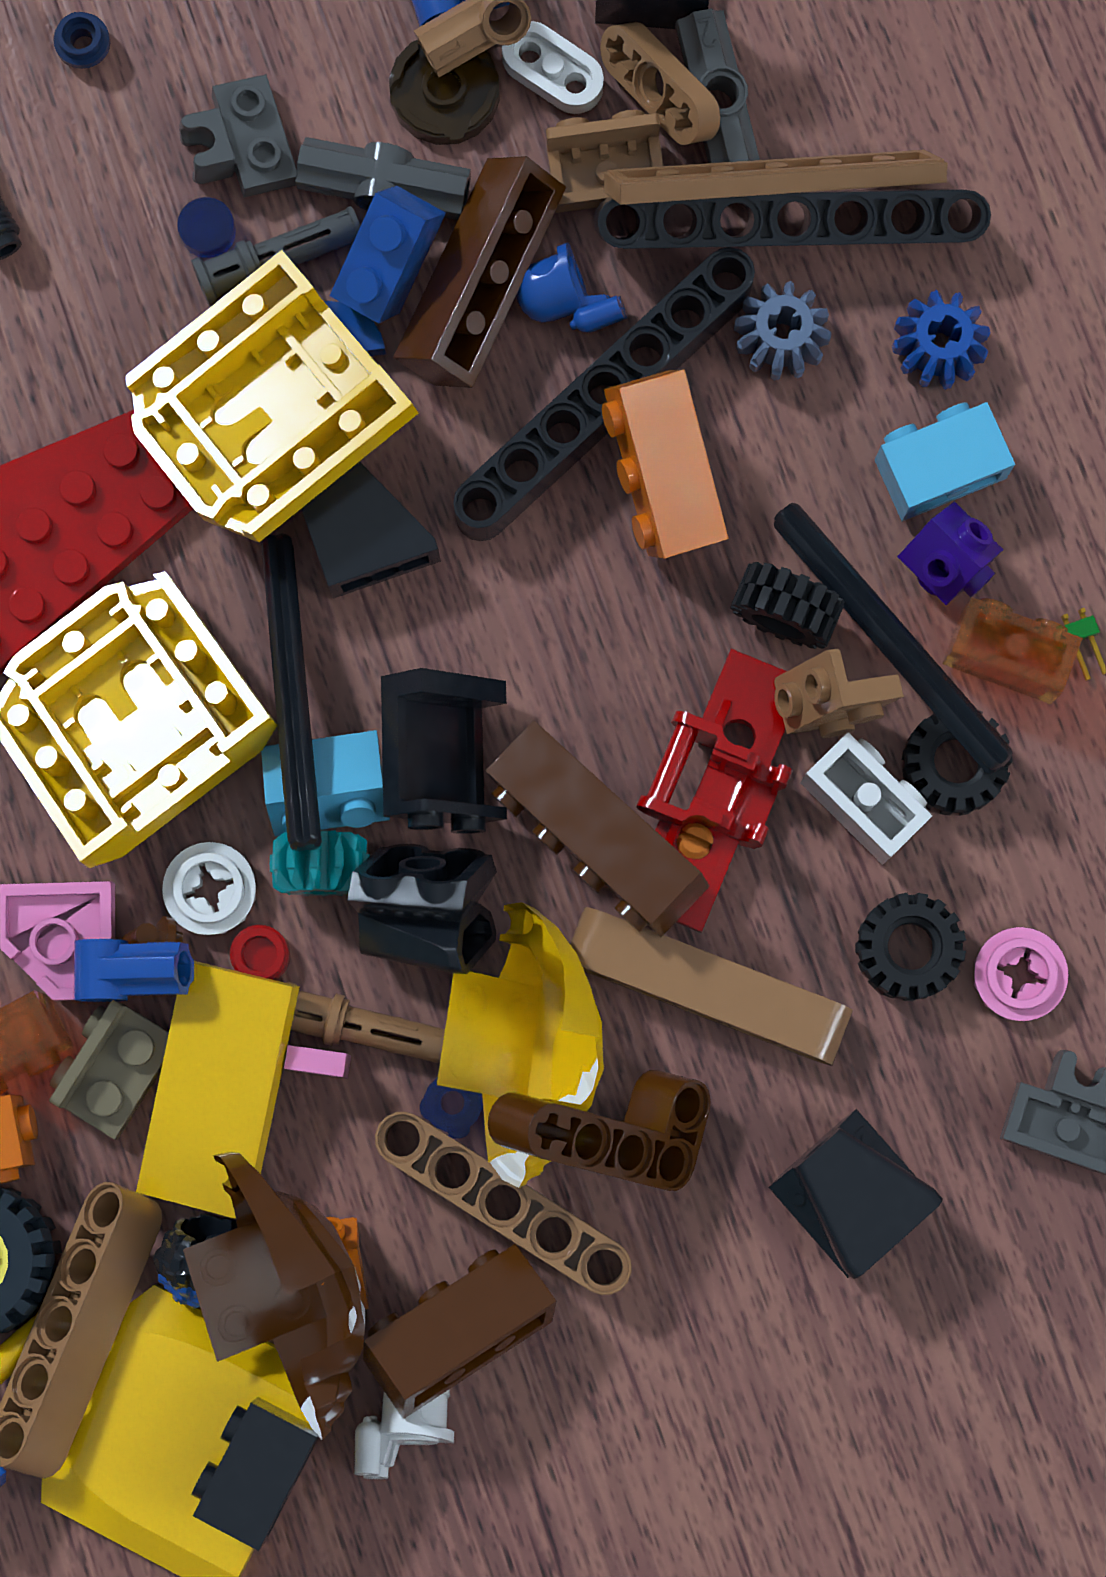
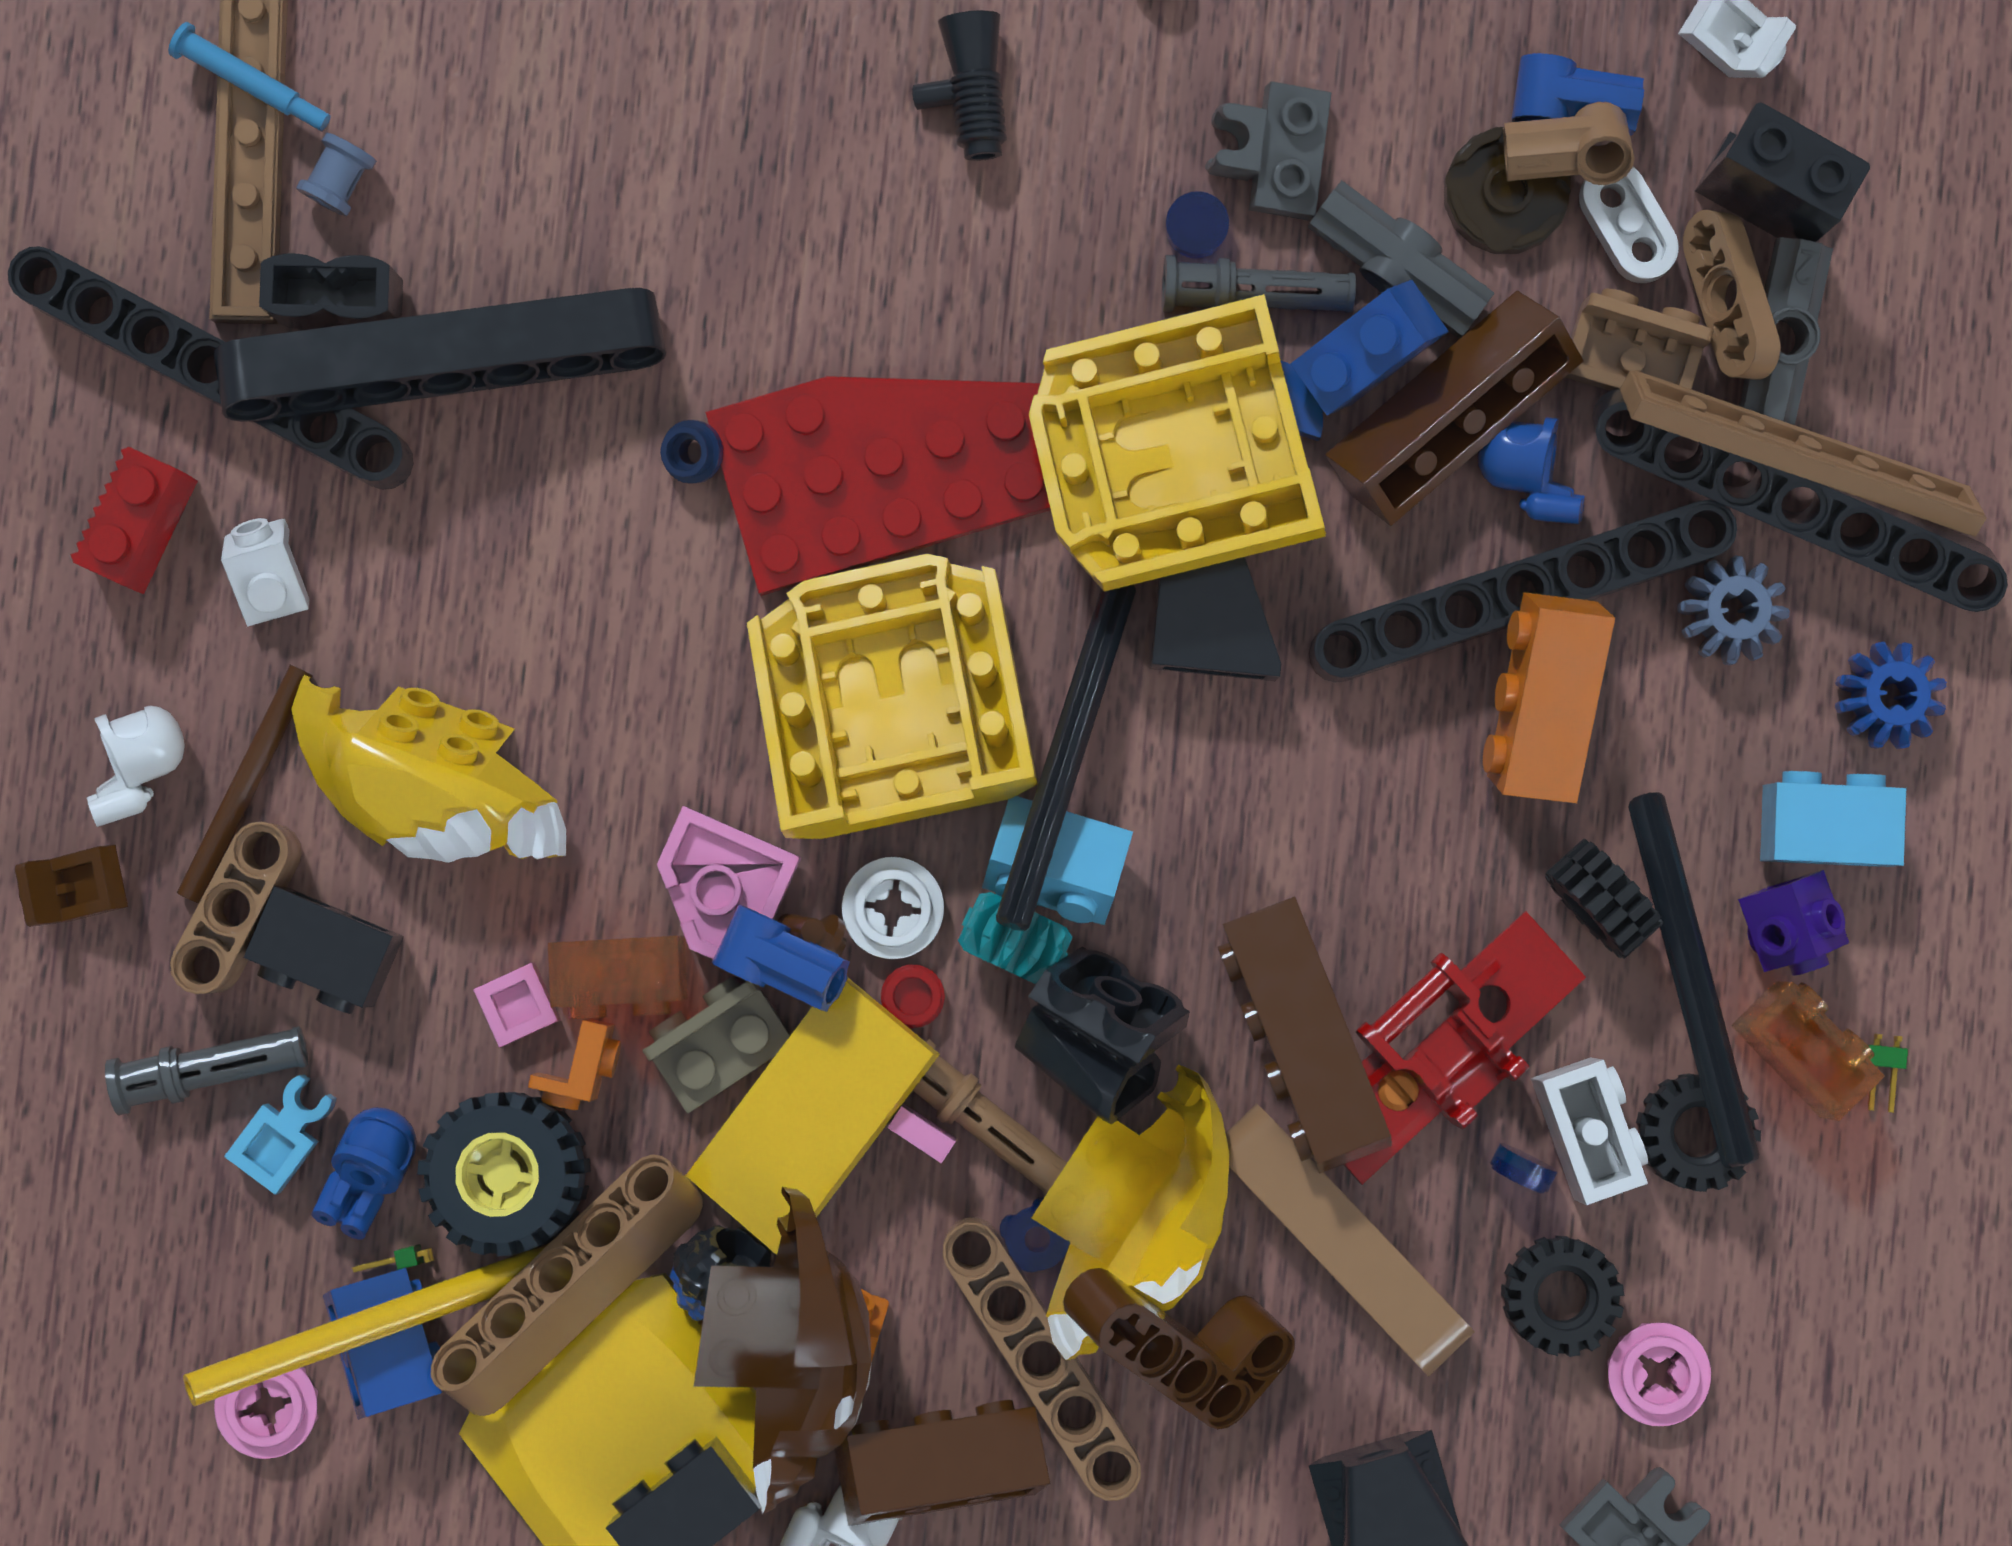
camera: 25 degrees right, 5 degrees up
black panel [381,668,507,834] -> none
medium nougat bracket [774,648,904,738] -> none
none -> clear blue tile [1490,1143,1558,1194]

